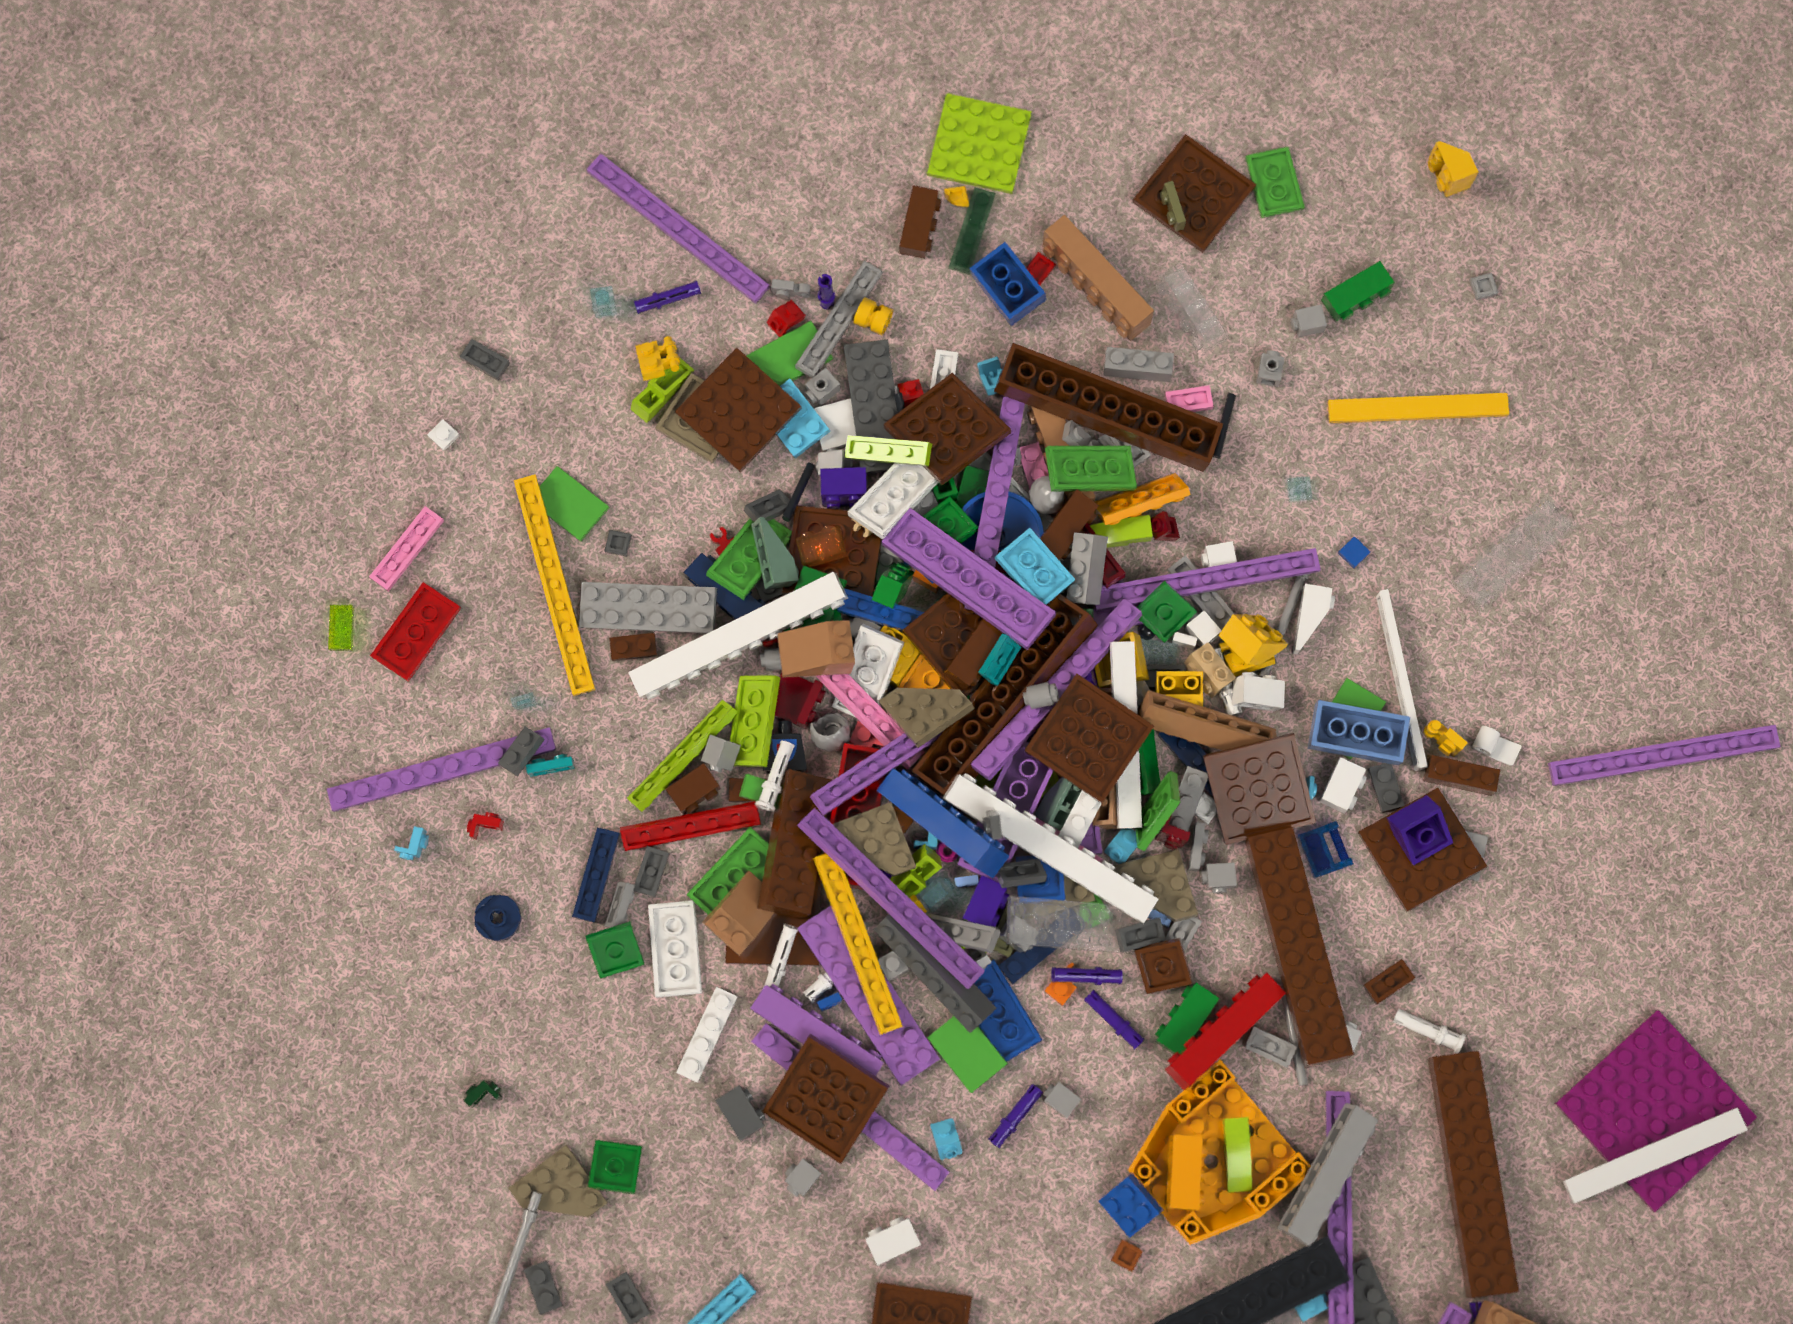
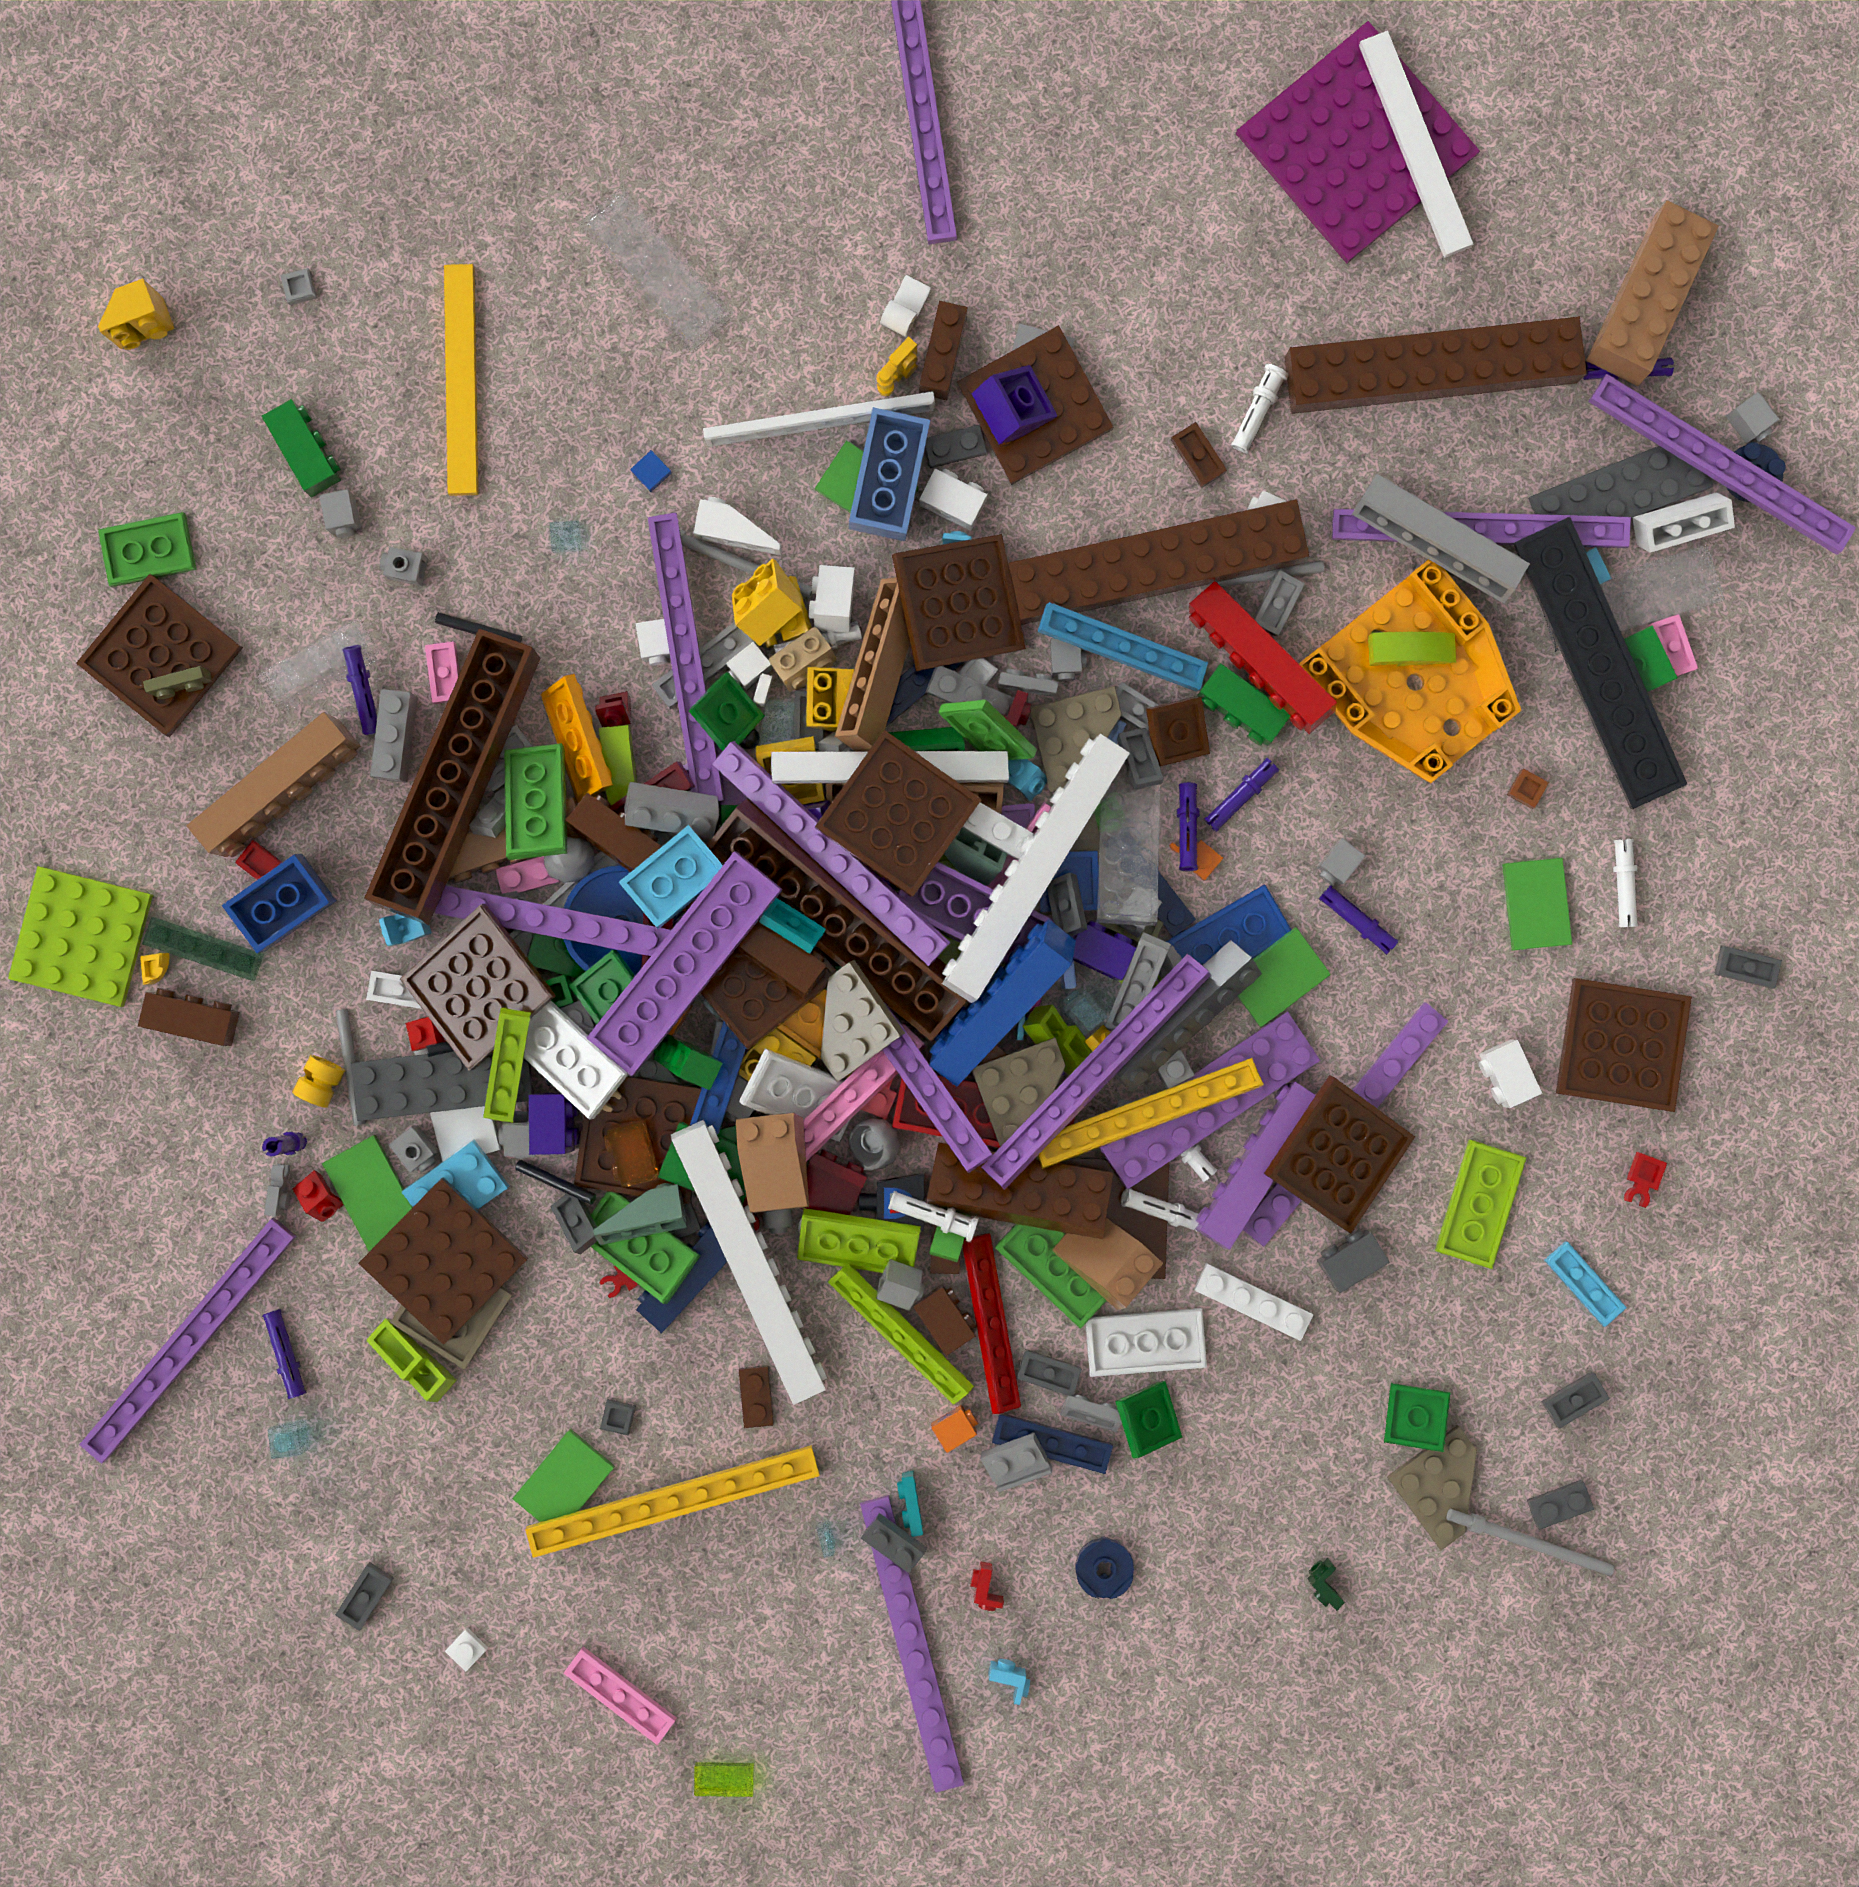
camera: 90 degrees left, 10 degrees up
red plate [370,582,461,682] -> none
light grey plate [579,582,717,633] -> none
yellow plate [635,336,680,381] -> none
light grey brick [785,1159,822,1197] -> none
light grey tile [795,260,883,378] -> none
blue tile [817,992,842,1012] -> none
medium azure bracket [930,1118,963,1160] -> none
dark grey plate [983,810,1002,840] -> none
light grey brick [1023,682,1059,709] -> none
blue plate [1098,1173,1163,1238] -> none
light orange brick [1166,1134,1207,1211] -> none
clear blue plate [1298,821,1354,879] -> none
none -> light grey bar [336,1009,366,1126]
none -> dark purple pin [342,645,377,735]
none -> orange brick [931,1405,979,1453]
none -> light grey plate [980,1433,1052,1492]
none -> dark azure plate [1038,602,1208,691]
none -> lime tile [1435,1139,1527,1269]
none -> bright green tile [1502,858,1572,951]

